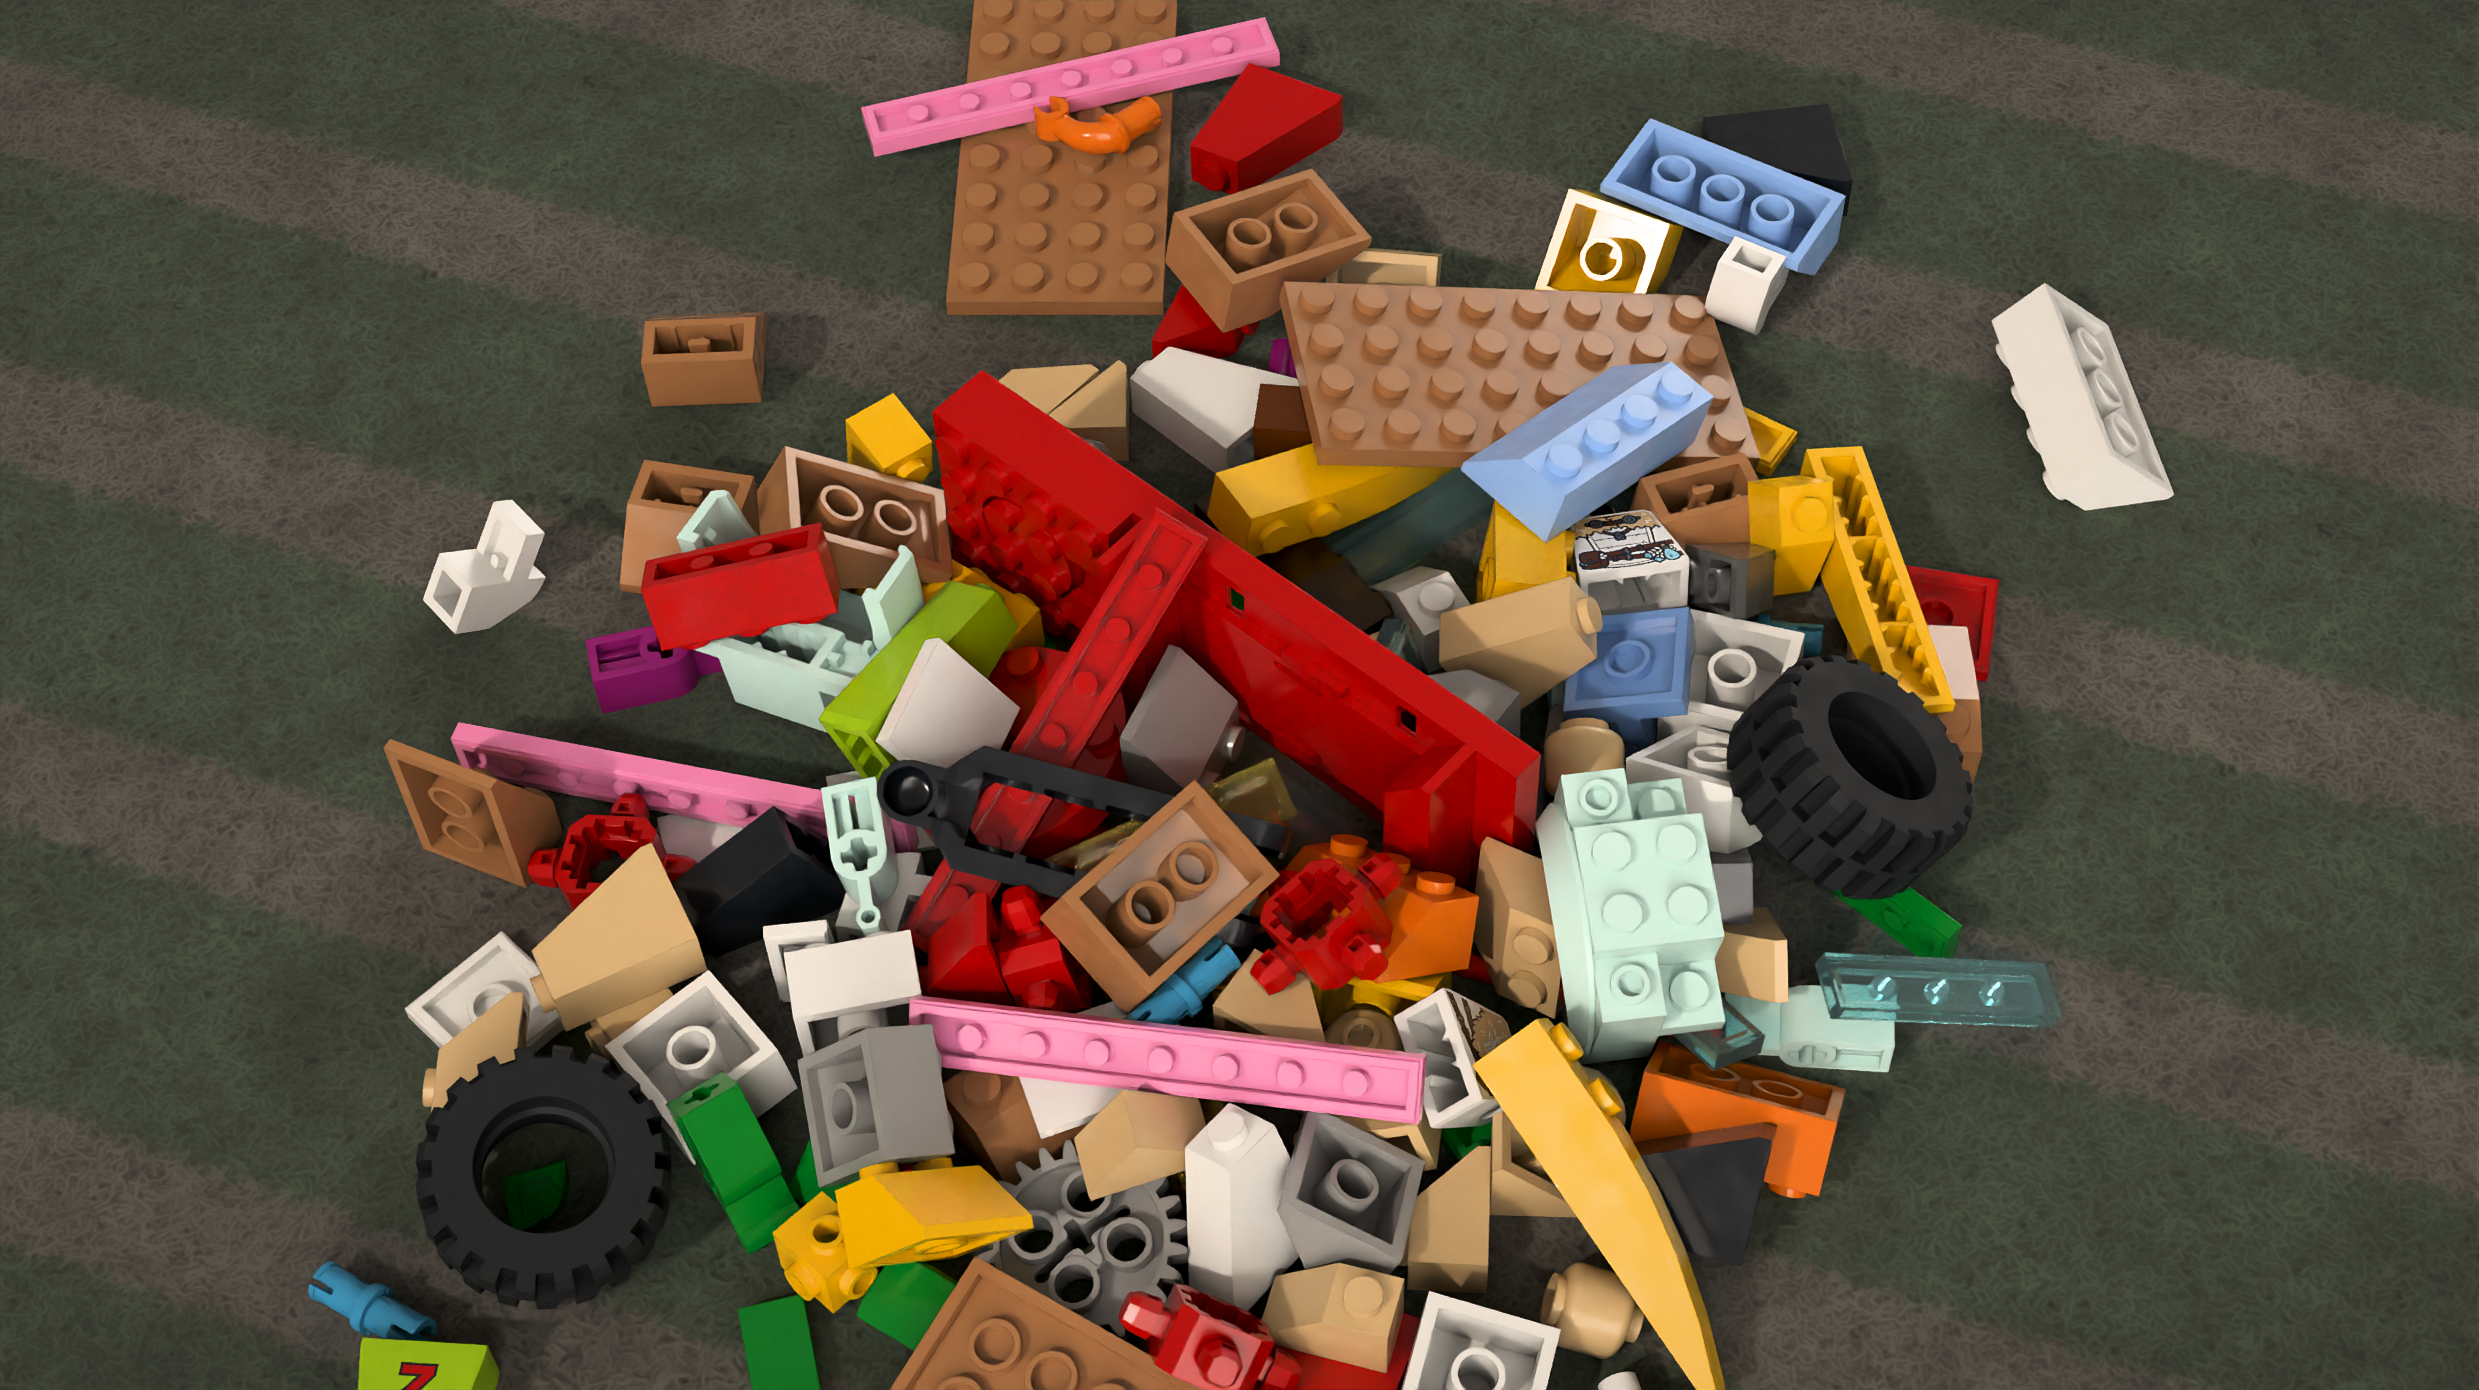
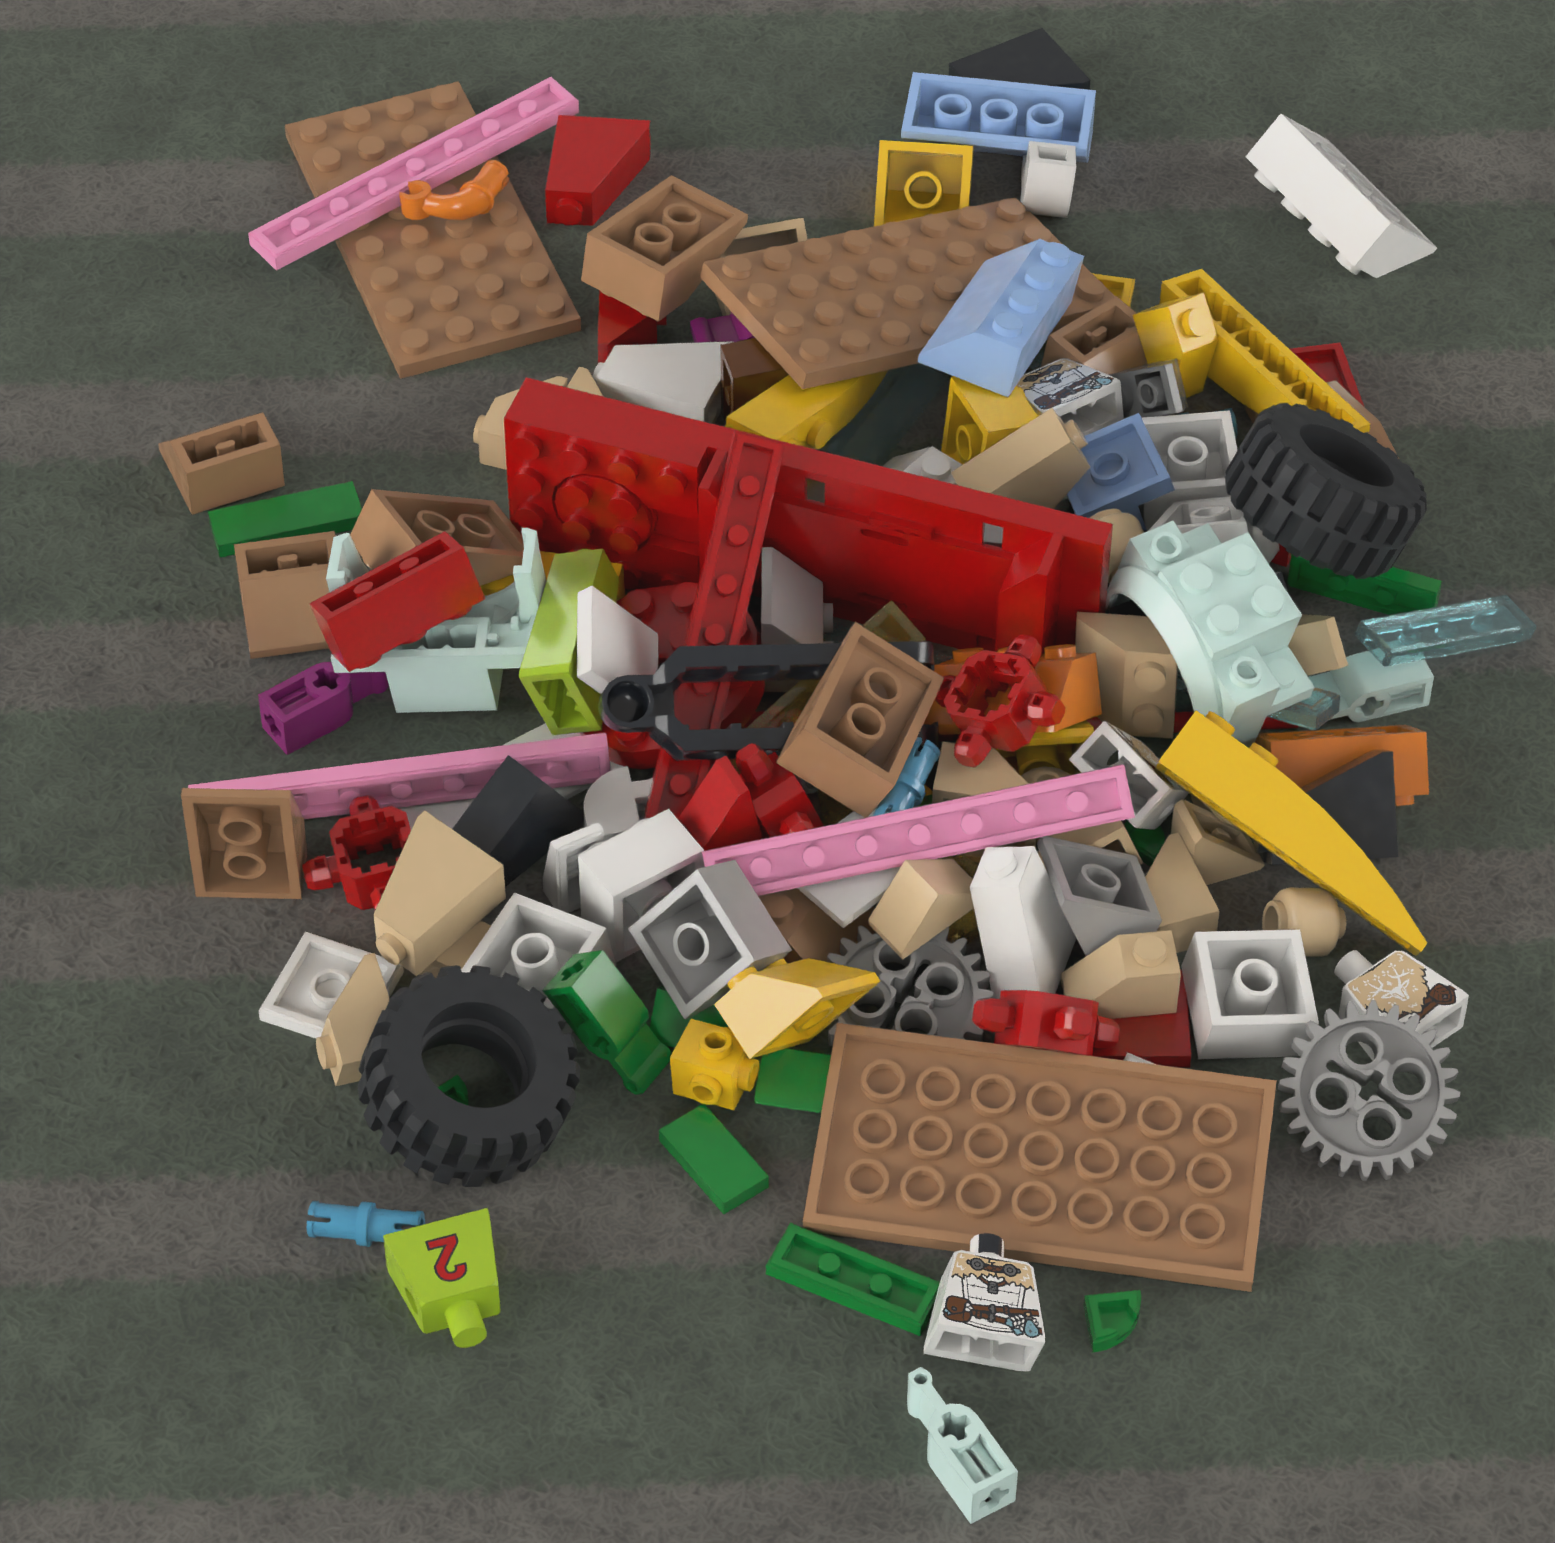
camera: 25 degrees left, 5 degrees down
white brick [423,500,546,634] -> none
light aqua piece [821,776,899,937] -> none
yellow slope [845,393,933,484] -> none
none -> green tile [208,481,362,558]

